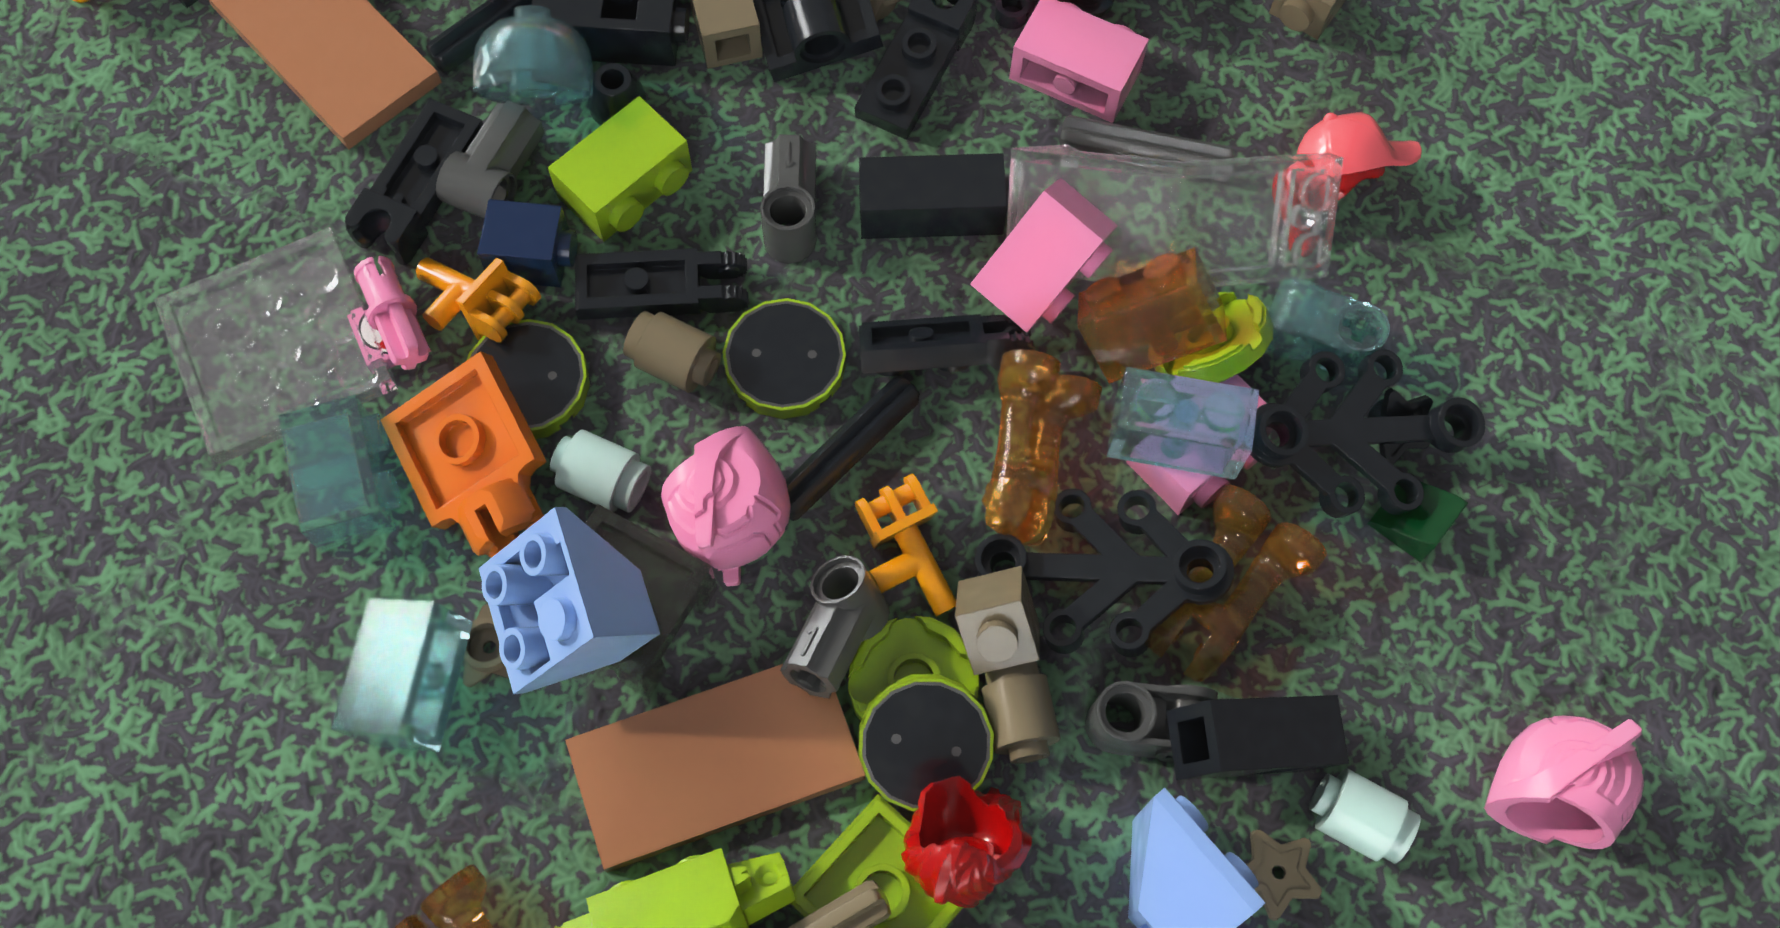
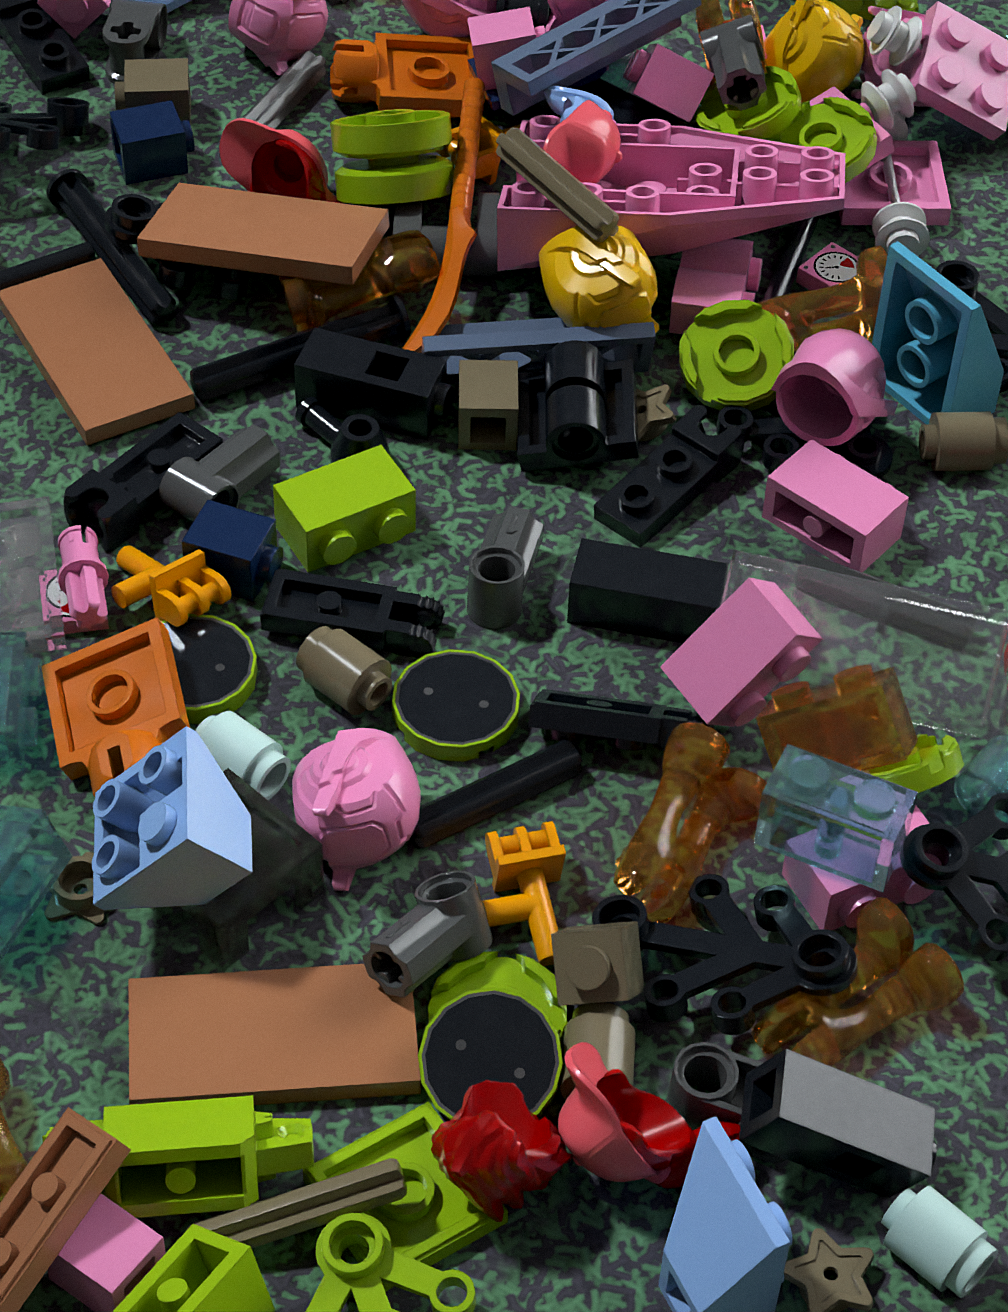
camera: 15 degrees right, 20 degrees down
clear light blue cylinder [473,5,593,106] -> none
none -> hair [558,1042,740,1189]

